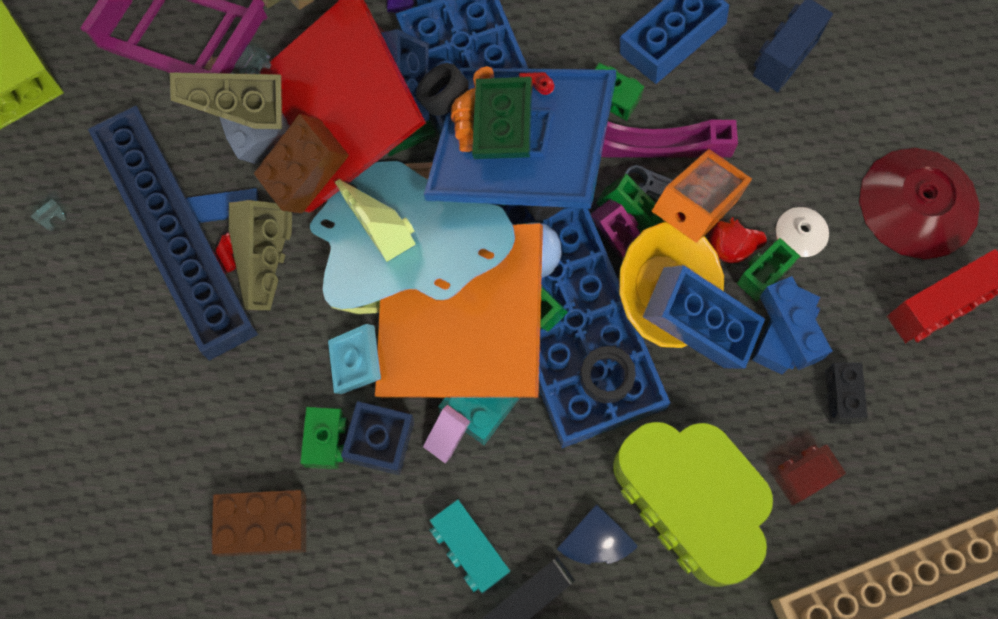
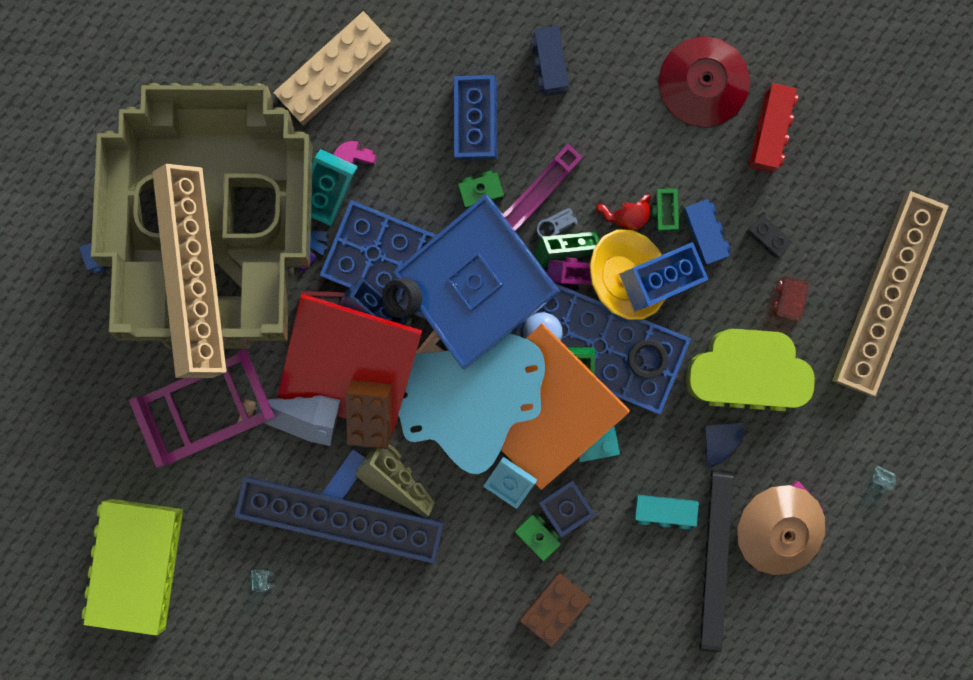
camera: 45 degrees left, 15 degrees up
olive wedge [170,73,282,129] -> none
red arm [216,232,237,273] -> none
clear light blue tile [234,45,271,74] -> none
yellowish green wedge [335,179,416,262] -> none
lavender tile [423,405,471,463] -> none
orange piece [451,66,494,152] -> none
dark green plate [472,77,533,159] -> none
red arm [519,72,554,95] -> none
orange brick [652,149,752,243] -> none
blue brick [760,276,832,370] -> none
white dish [776,207,829,257] -> none

